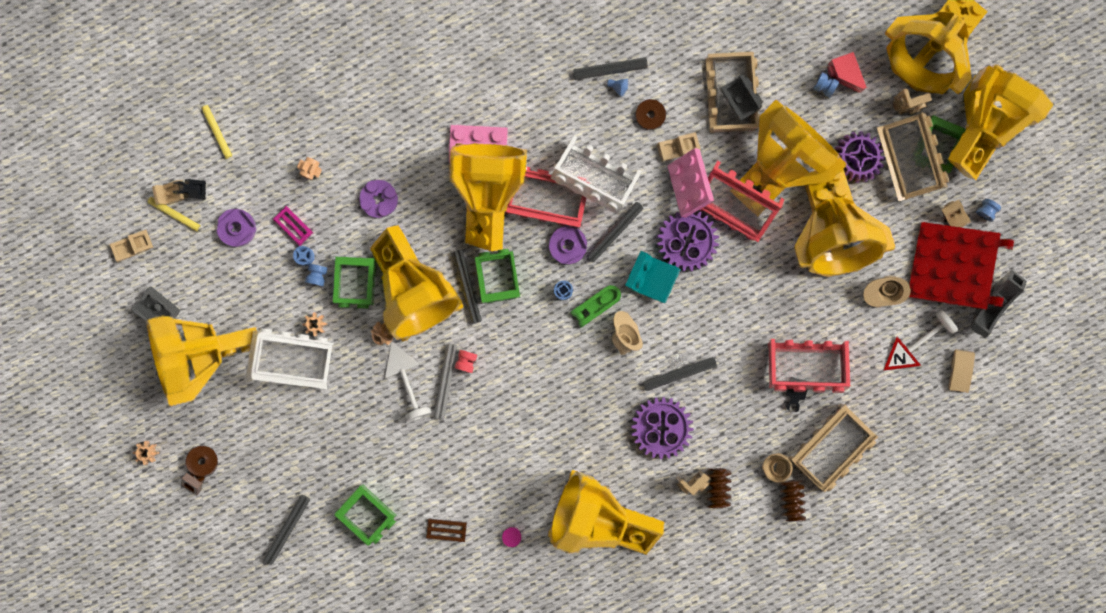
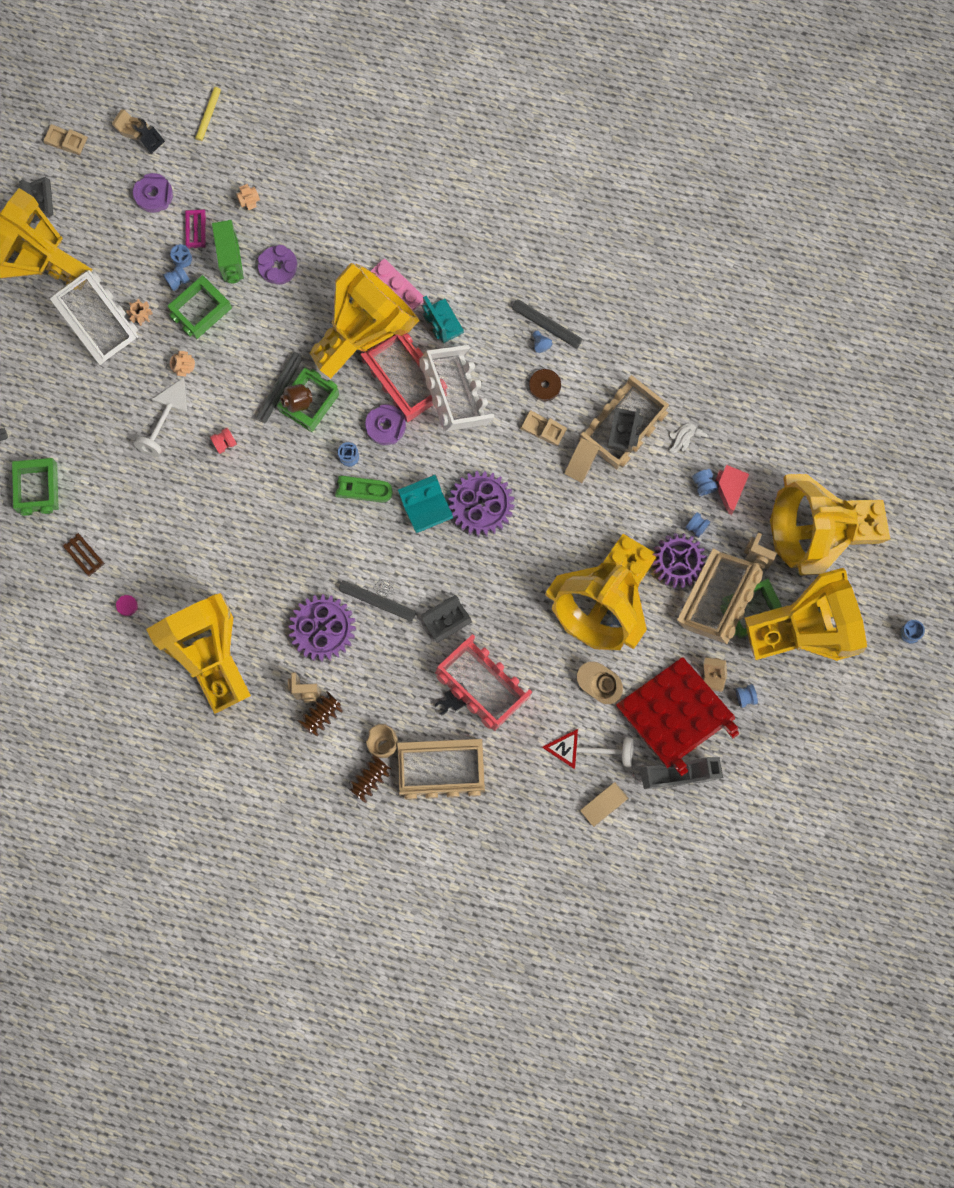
camera: 45 degrees right, 10 degrees down
light yellow bar [147,197,201,232] -> none
yellow plate [369,225,464,342] -> none
light grey axle [434,344,457,419] -> none
dark grey axle [587,202,643,262] -> none
tan piece [612,311,643,355] -> none
bright pink plate [667,148,714,218] -> none
window [700,161,785,242] -> none
yellow plate [730,100,847,216] -> none
none -> bright green window [212,220,244,284]
none -> reddish brown head [281,384,312,413]
none -> dark grey bracket [421,595,472,643]
none -> teal bracket [422,295,464,344]
none -> tan slope [564,438,600,483]
none -> white piece [669,424,707,453]
none -> medium blue wheel [685,512,711,538]
none -> medium blue wheel [900,620,925,644]

